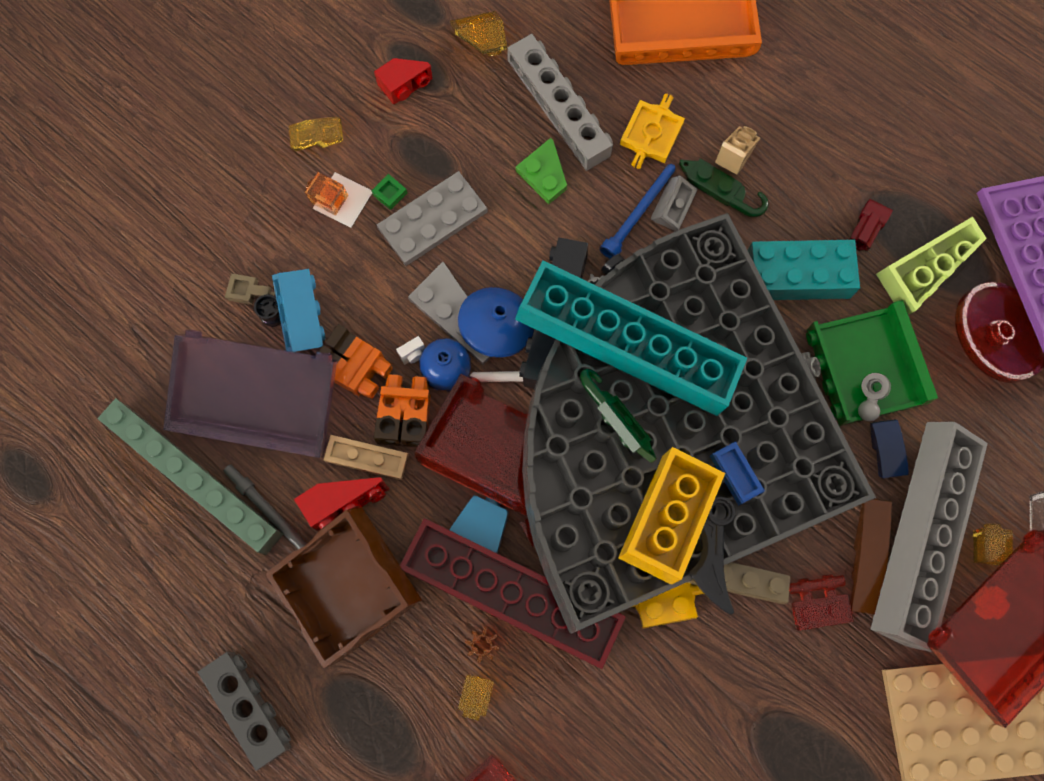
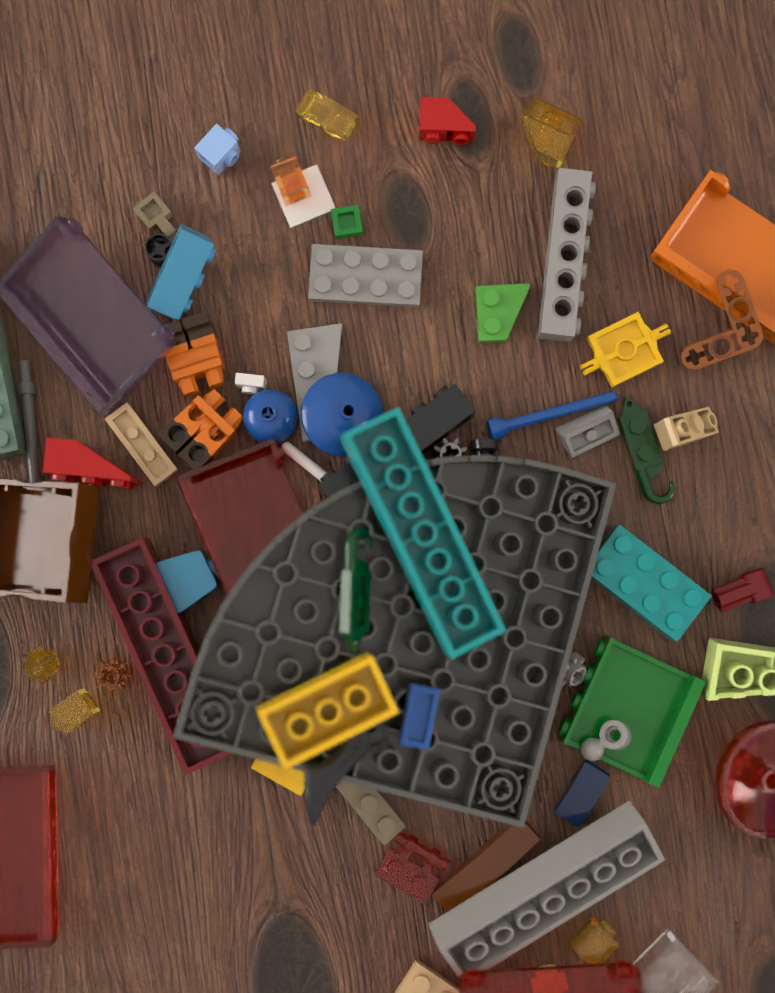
camera: 40 degrees right, 10 degrees up
none -> clear yellow gear [22,645,60,684]
none -> light blue brick [194,123,241,176]
none -> dark orange beam [681,269,763,370]

